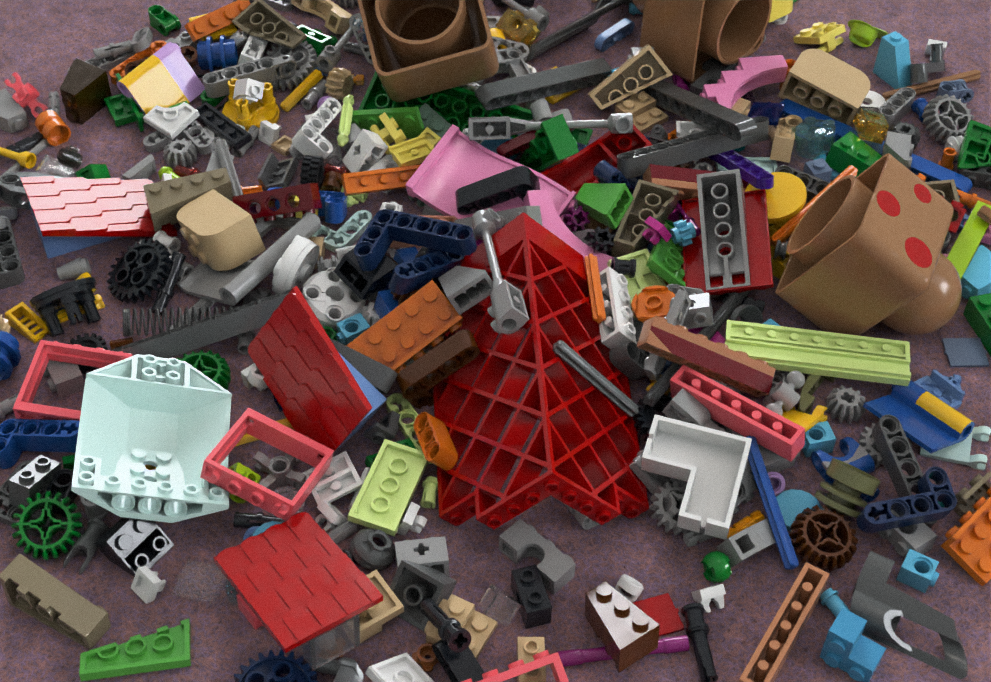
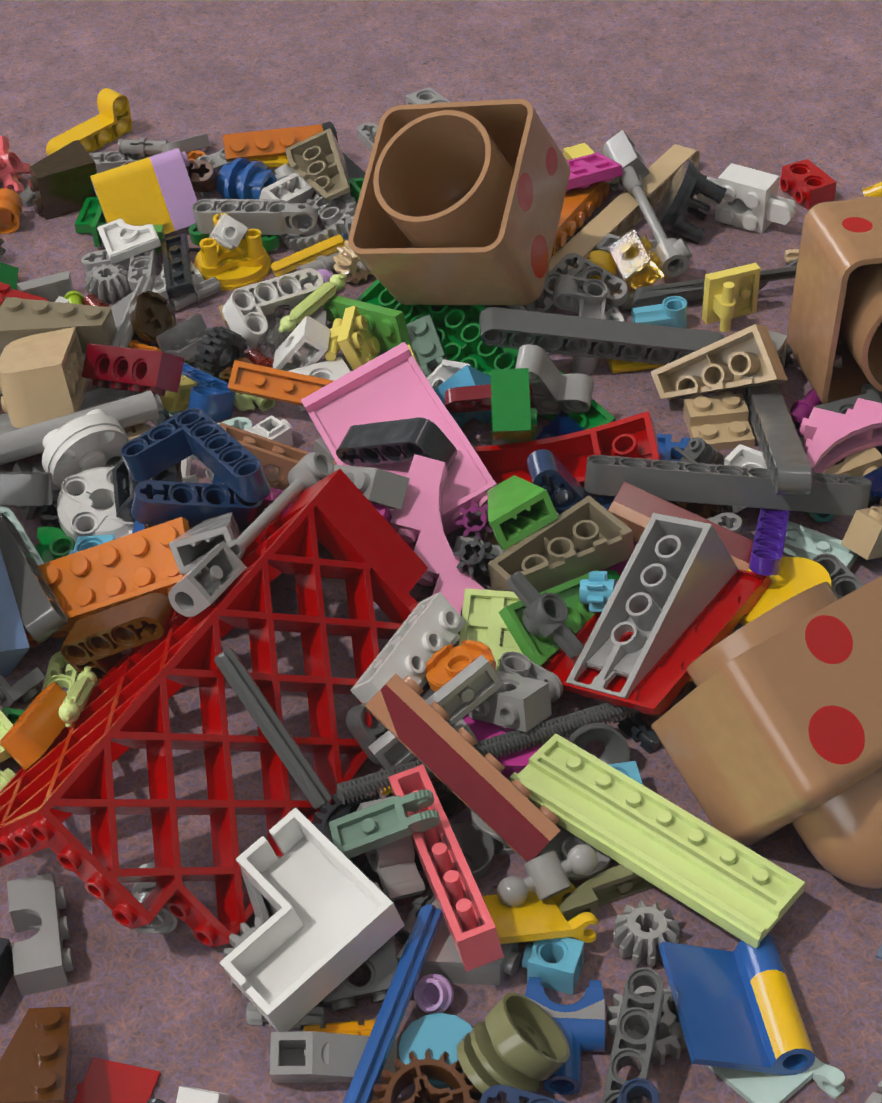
camera: 35 degrees right, 5 degrees down
green piece [148,5,181,37] -> none
white tile [258,120,282,147] -> none
light yellow plate [388,135,434,167] -> none
light grey bar [468,113,633,140] -> none
orange axle [584,253,606,324] -> none
medium blue beam [594,18,635,52] -> none
black bush [610,257,636,278] -> none
white tile [615,574,644,603] -> none
dark pink tile [642,216,672,245] -> none
green piece [701,551,732,583] -> none
medium blue slope [914,369,965,410] -> none
none -> yellow beam [46,88,132,156]
none -> yellowish green wheel [58,666,98,727]
none -> dark brown tile [129,291,176,346]
none -> sand green hinge [329,789,441,859]
none -> dark grey axle [506,571,584,659]
none -> medium azure piece [631,296,687,328]
none -> light yellow plate [702,263,761,332]

